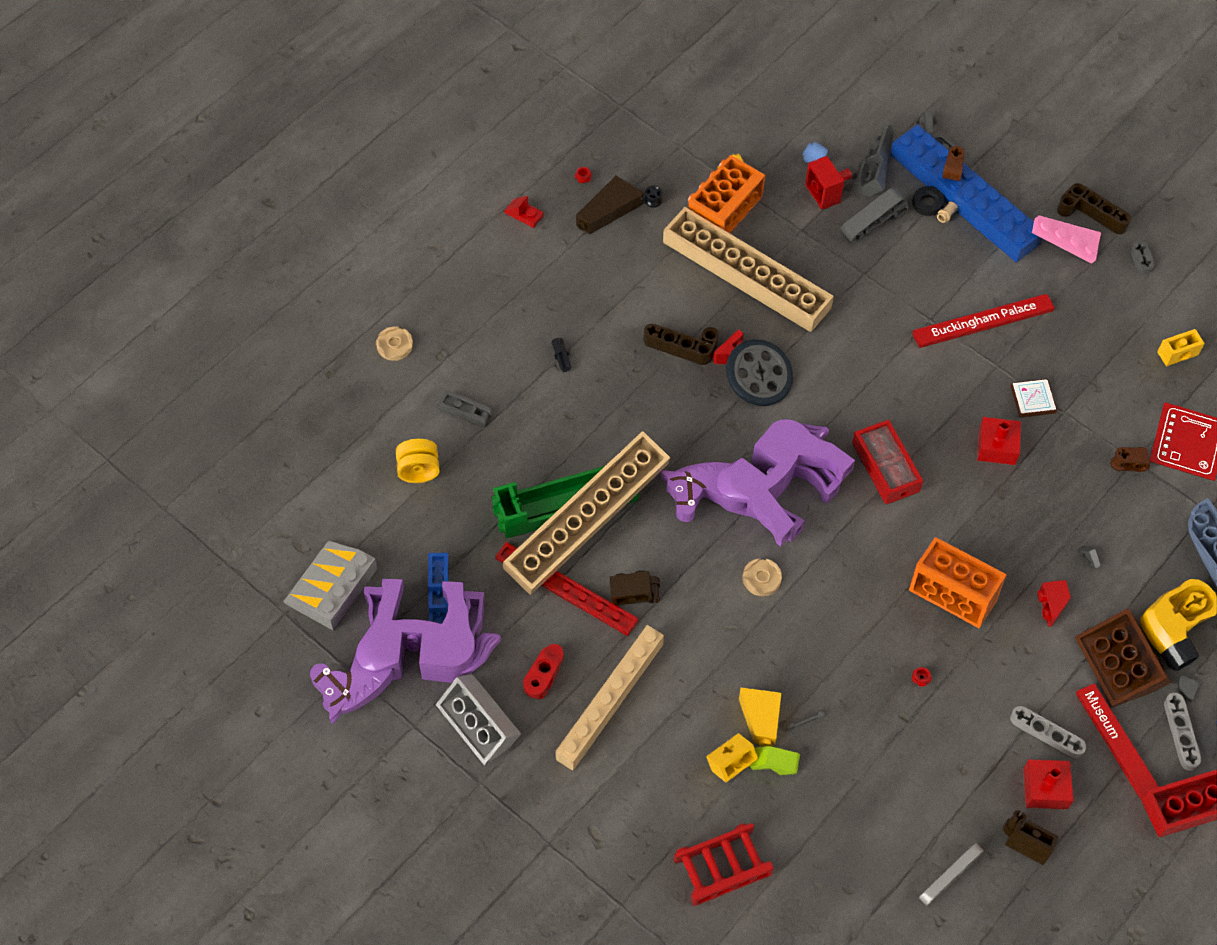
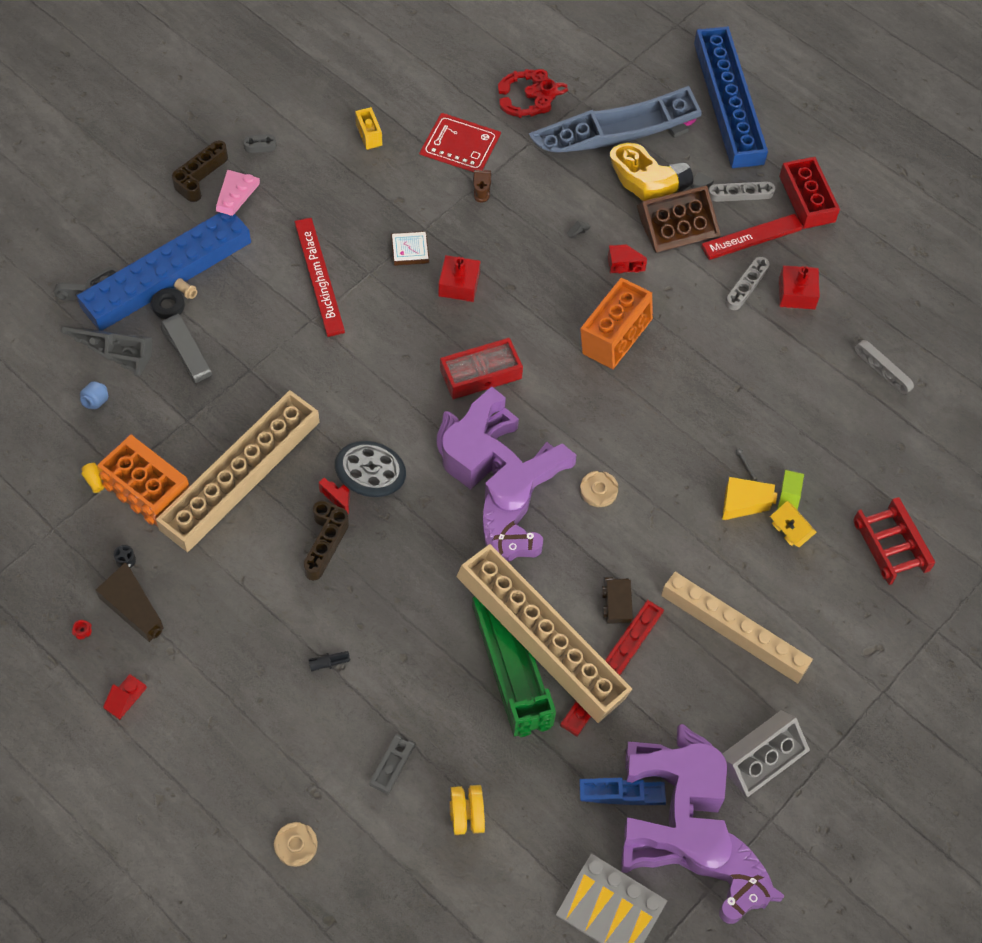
camera: 90 degrees left, 0 degrees up
red piece [523,644,564,699] -> none
red brick [805,156,852,210] -> none
red plate [911,667,932,687] -> none
reddish brown piece [942,146,965,181] -> none
dark brown hinge [1003,810,1059,865] -> none

